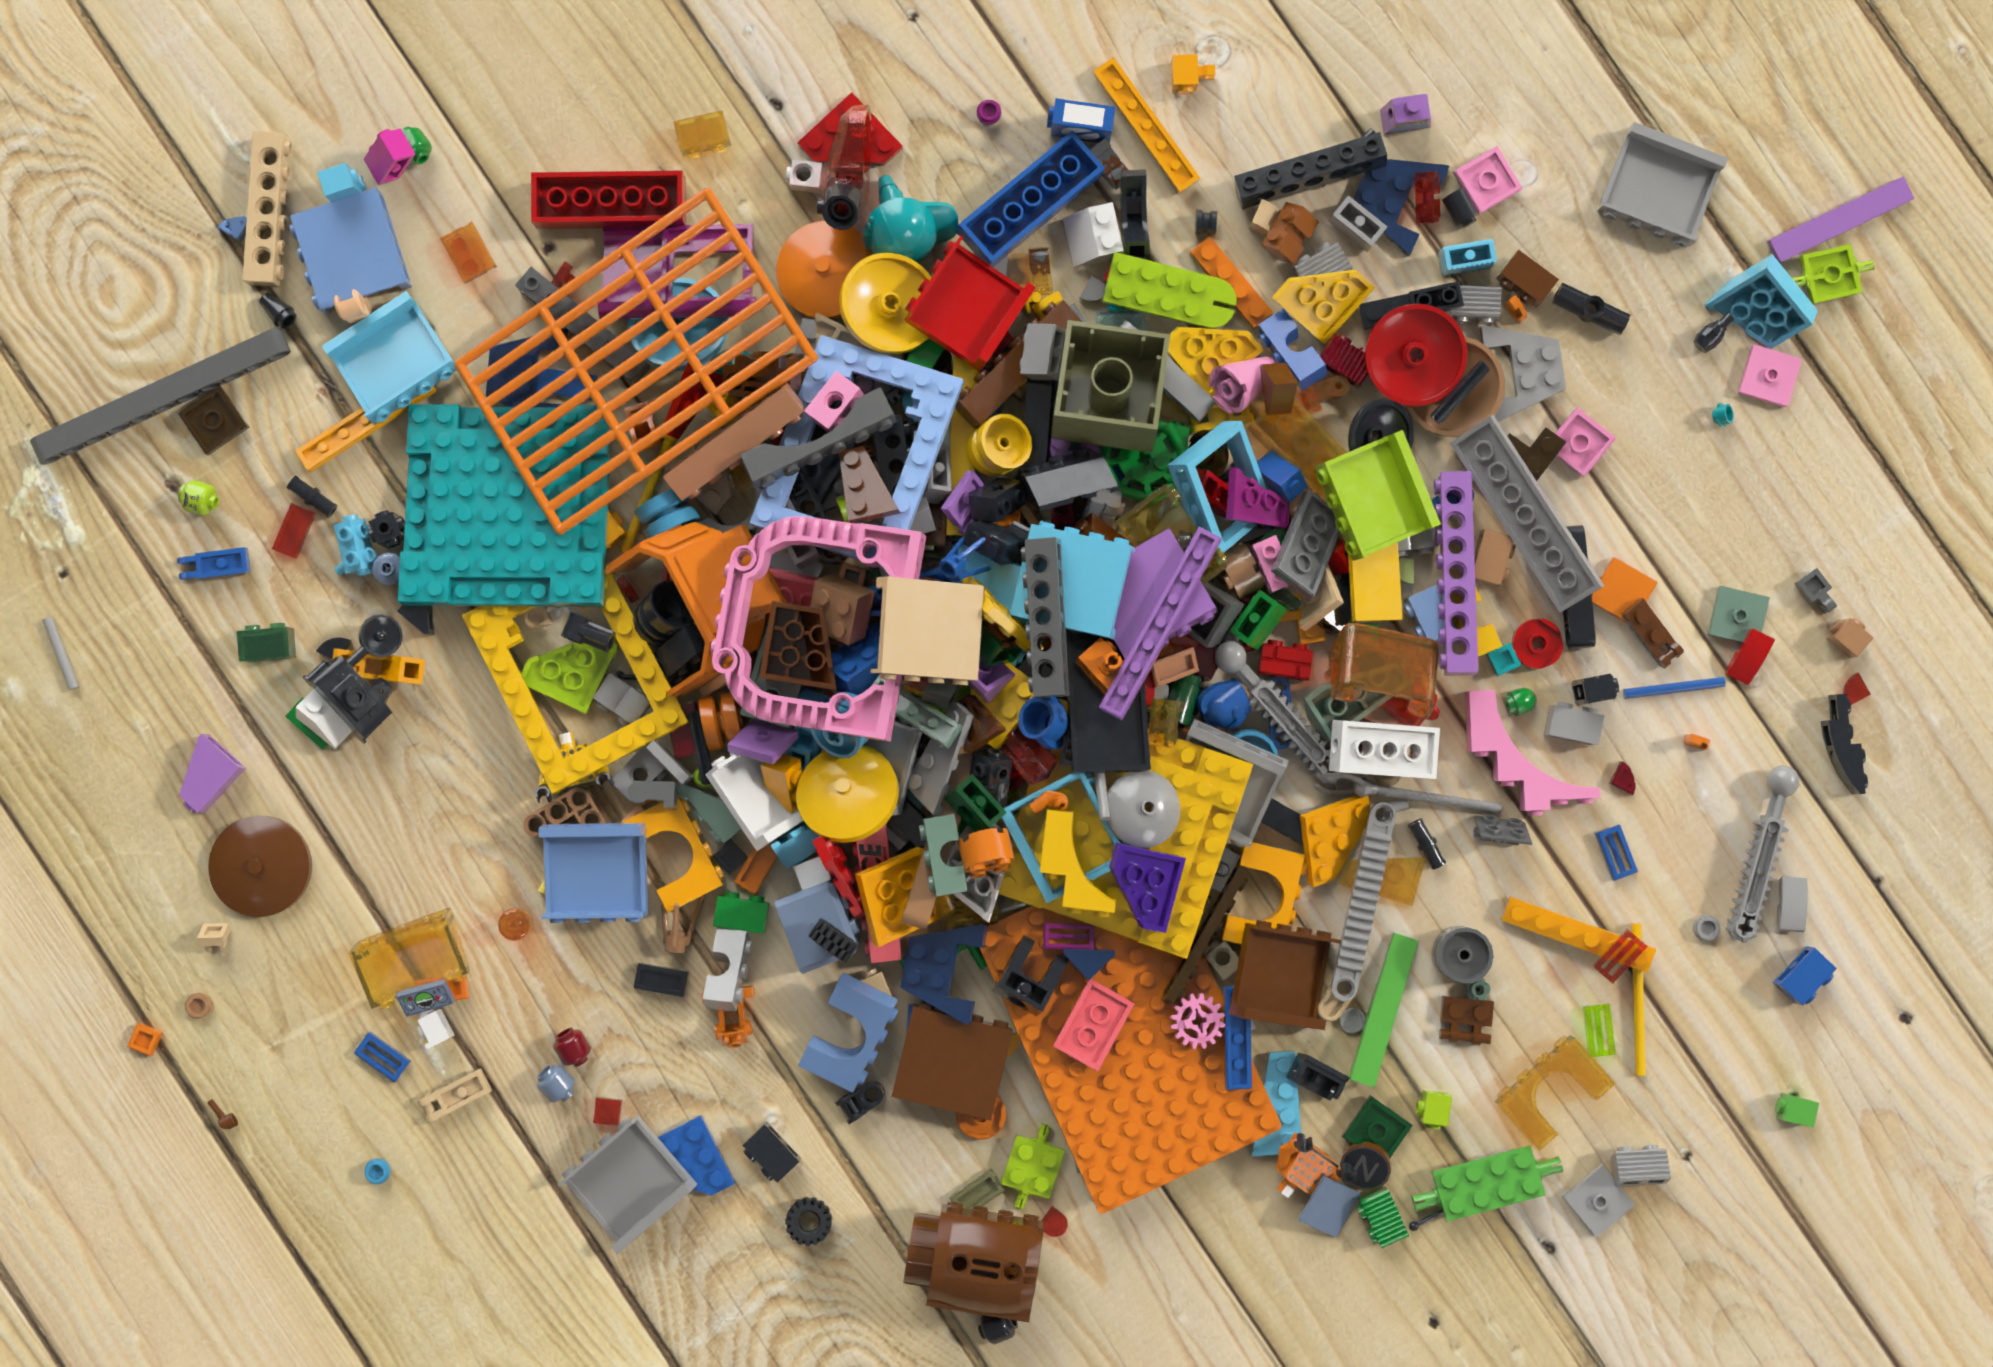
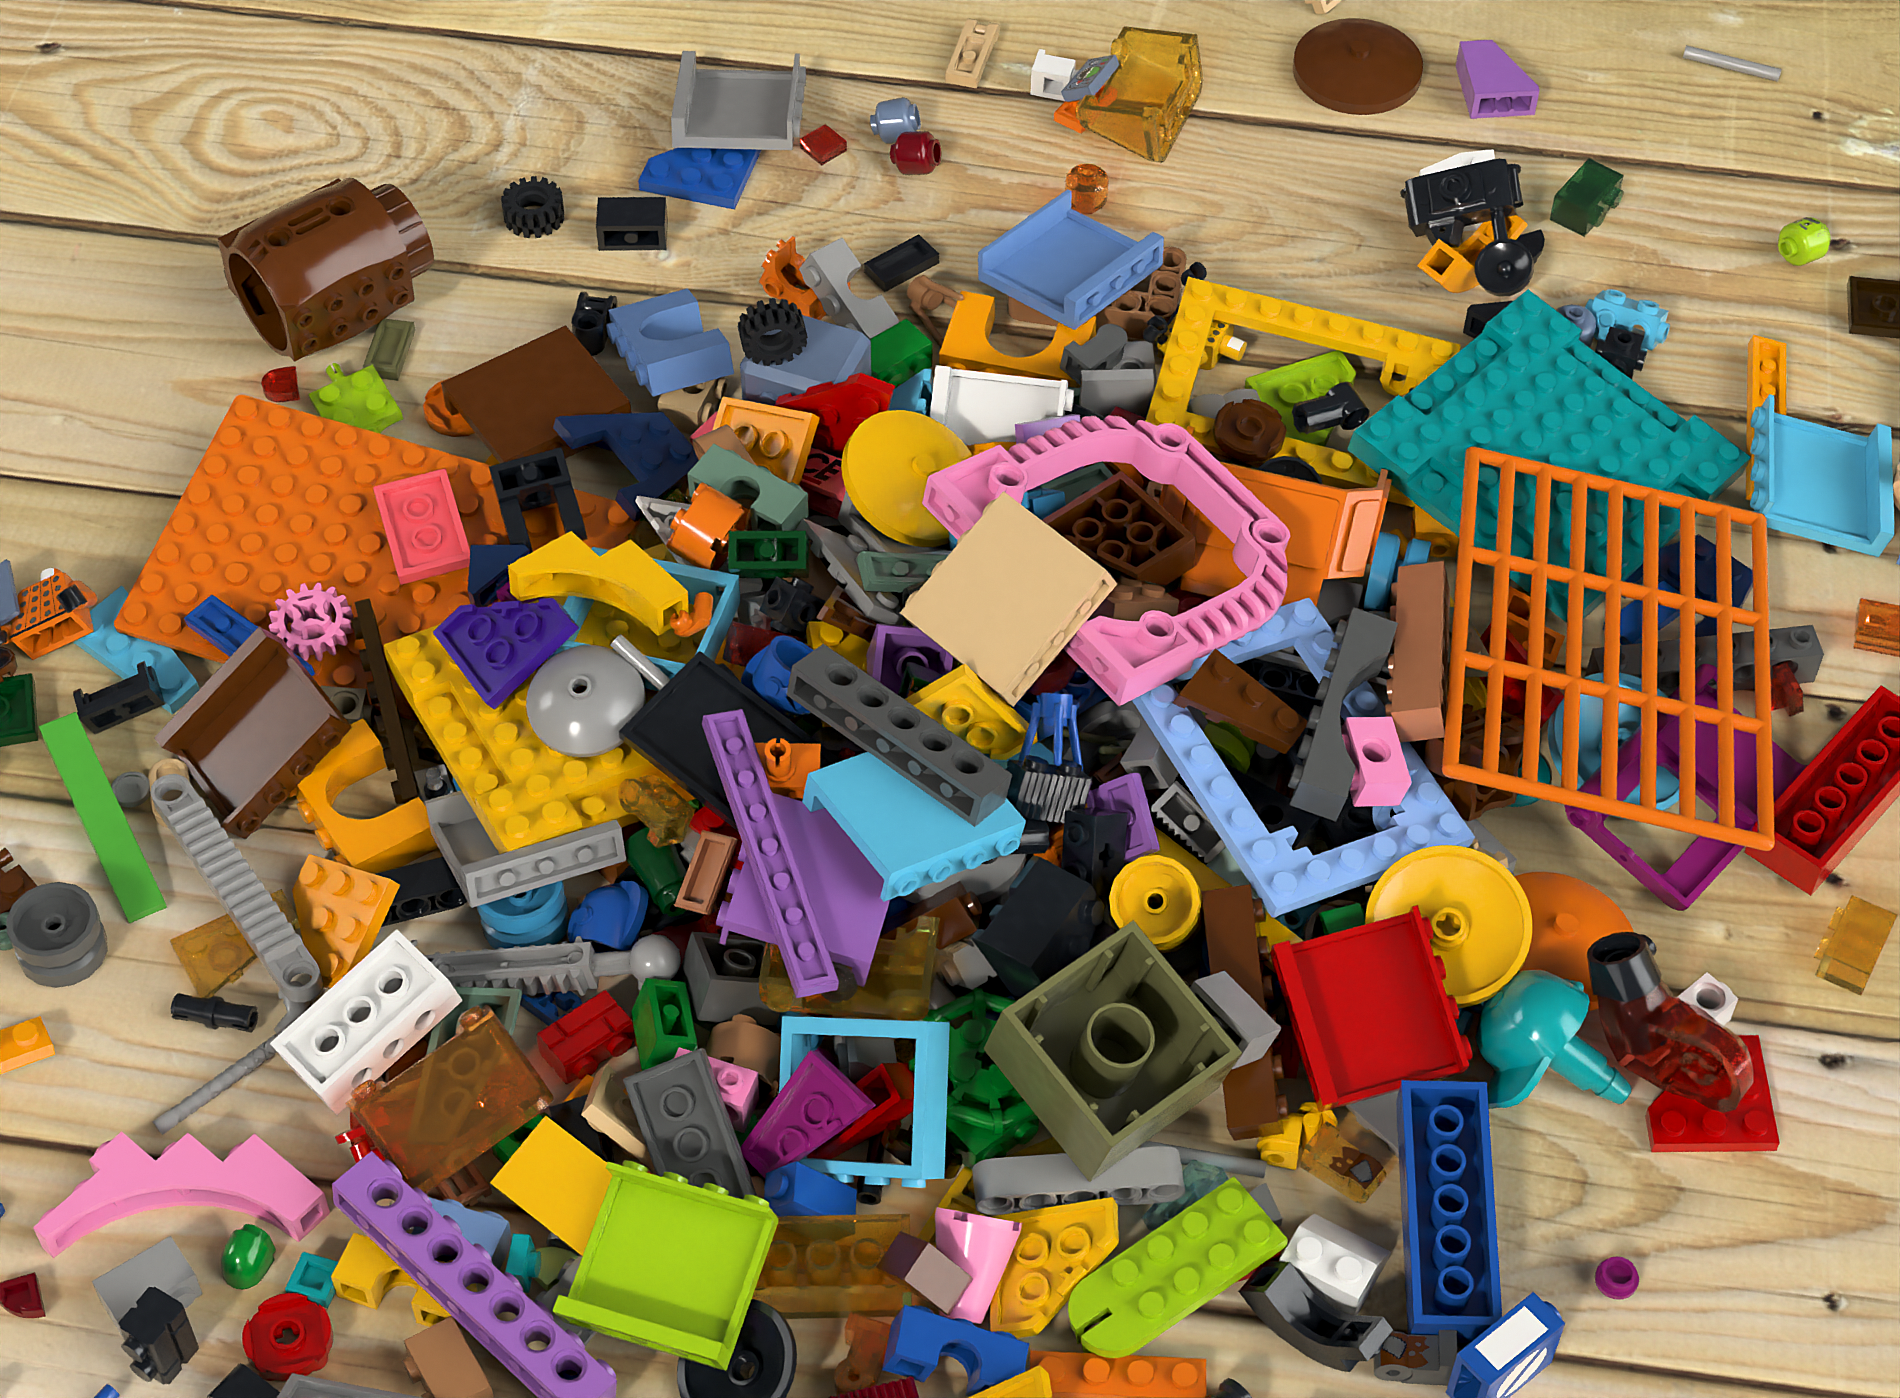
camera: 135 degrees right, 35 degrees down
blue hinge [177,547,251,580] -> none
clear red tile [272,503,316,559] -> none
black pin [287,476,338,518] -> none
blue tile [354,1032,411,1082] -> none
dark grey hinge [1473,814,1532,845] -> none
none -> teal plate [505,1233,541,1293]
none -> reddish brown tile [1213,399,1287,462]

